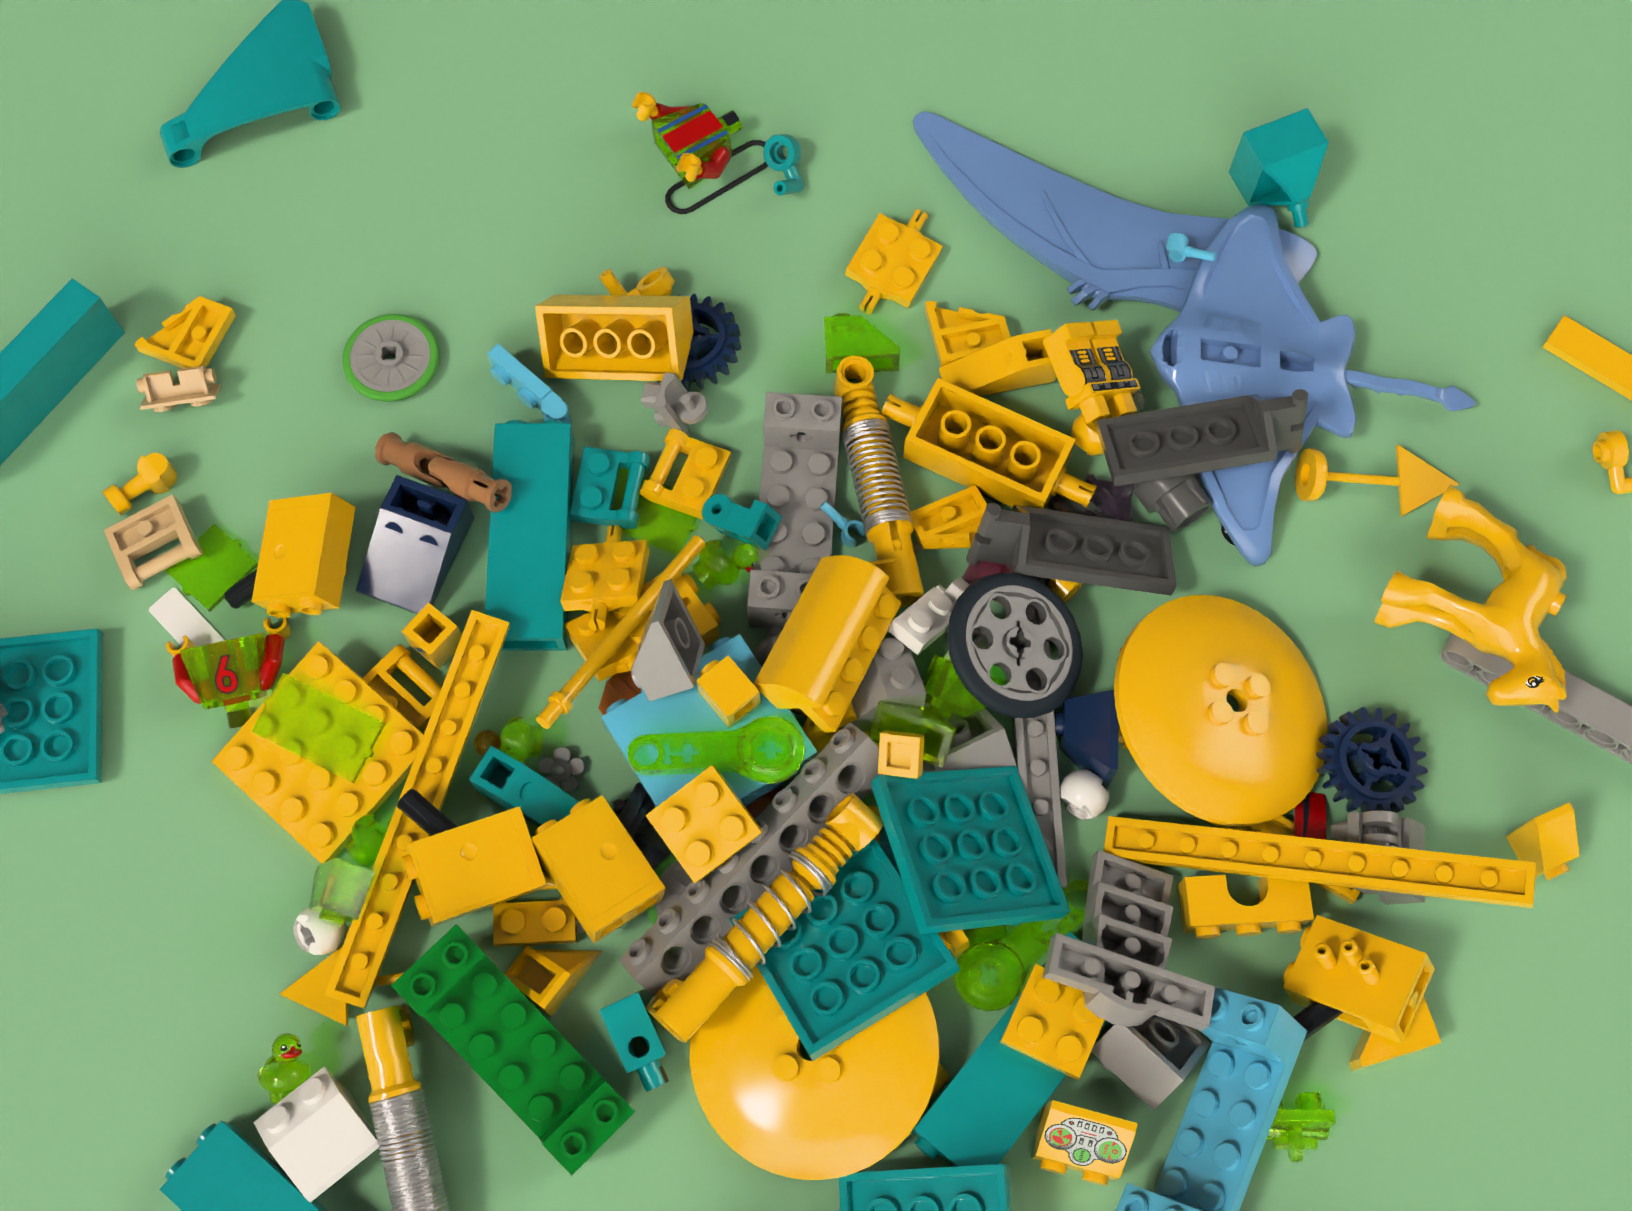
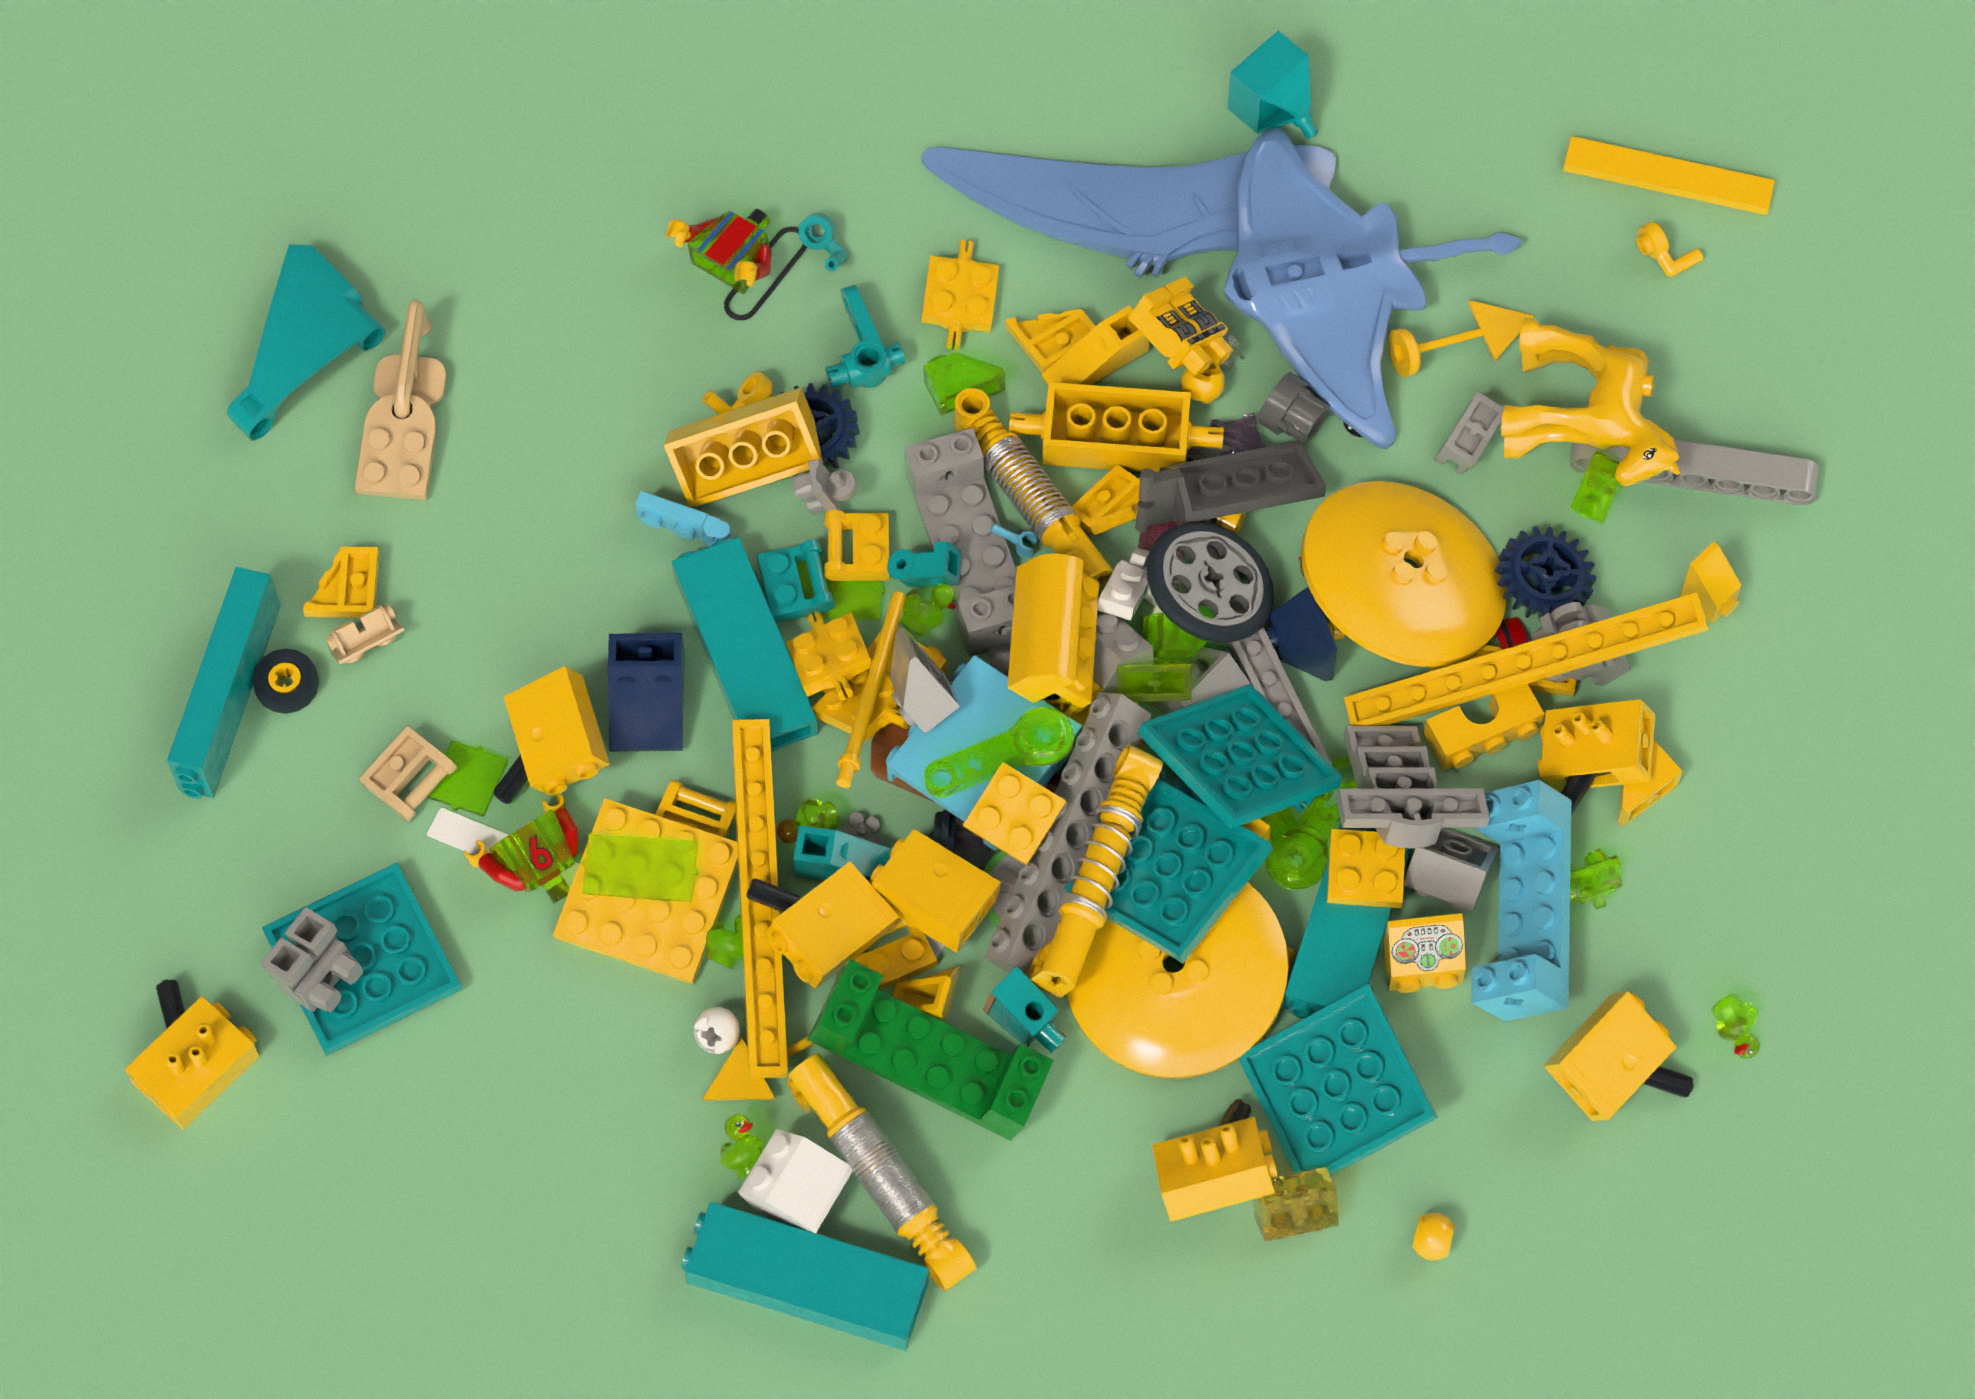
camera: 20 degrees left, 5 degrees down
yellow leg [102,453,177,516] -> none
clear neon green slope [309,858,375,927] -> none
light grey wheel [342,314,439,402] -> none
medium nougat piece [375,432,512,513] -> none
yellow brick [402,602,462,670] -> none
yellow brick [696,655,761,728] -> none
yellow tile [878,730,925,779] -> none
white piece [1060,769,1110,820] -> none
dark grey hinge [1097,389,1308,487] -> none
medium azure hand [1166,233,1217,263] -> none
none -> black bush [252,649,319,714]
none -> tan plate [355,300,447,501]
none -> teal piece [825,284,906,389]
none -> light grey hinge [1434,392,1504,473]
none -> clear neon green hips [1570,450,1620,524]

